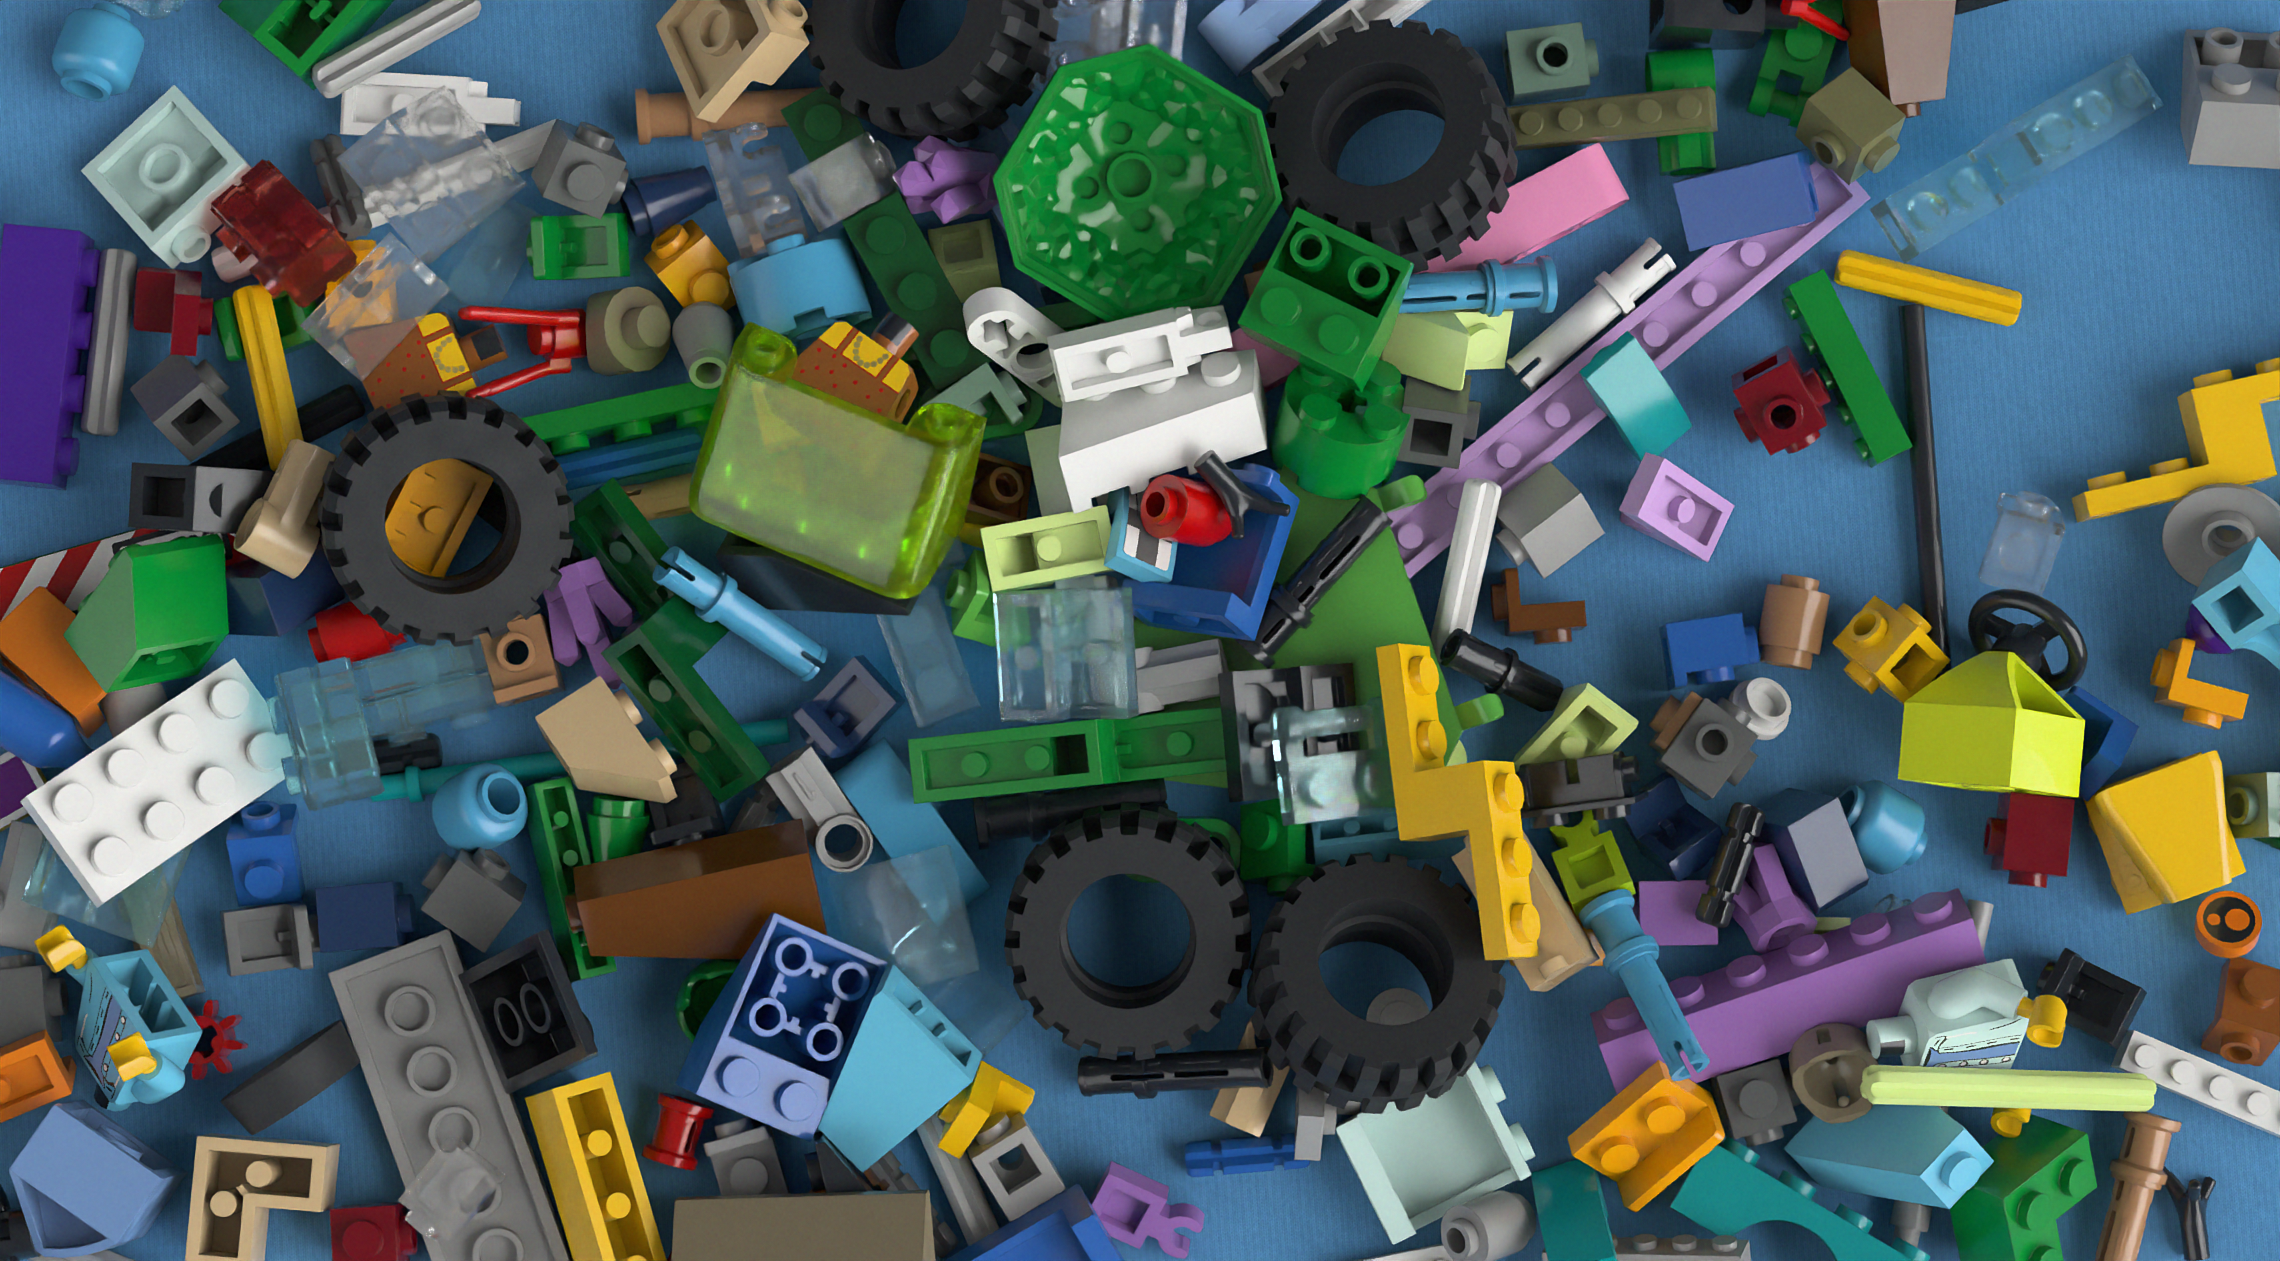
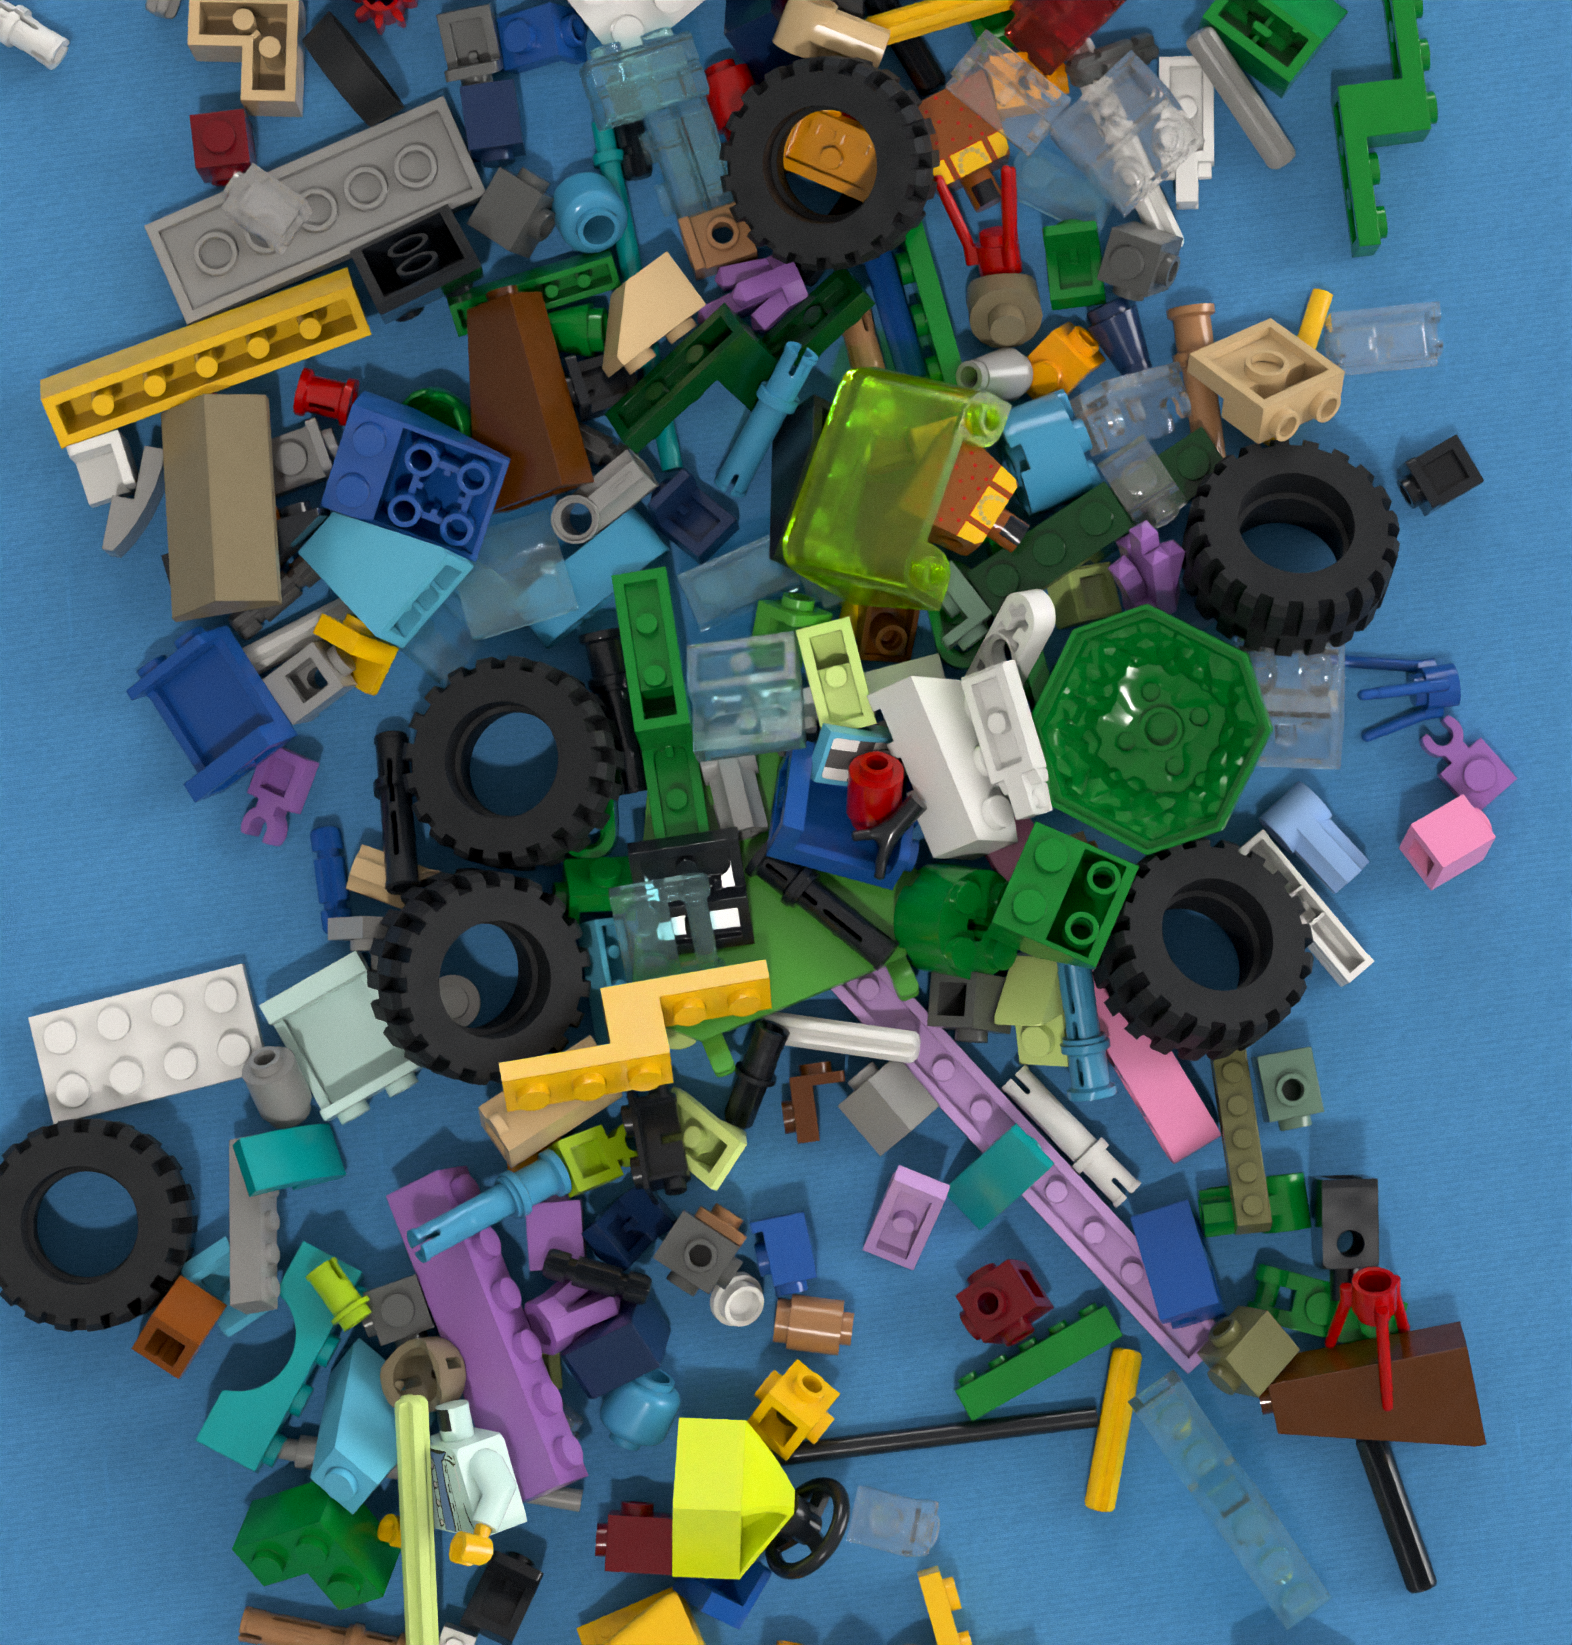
camera: 85 degrees right, 0 degrees up
light orange bracket [1567,1060,1725,1212] -> none
none -> lime pin [305,1257,372,1332]

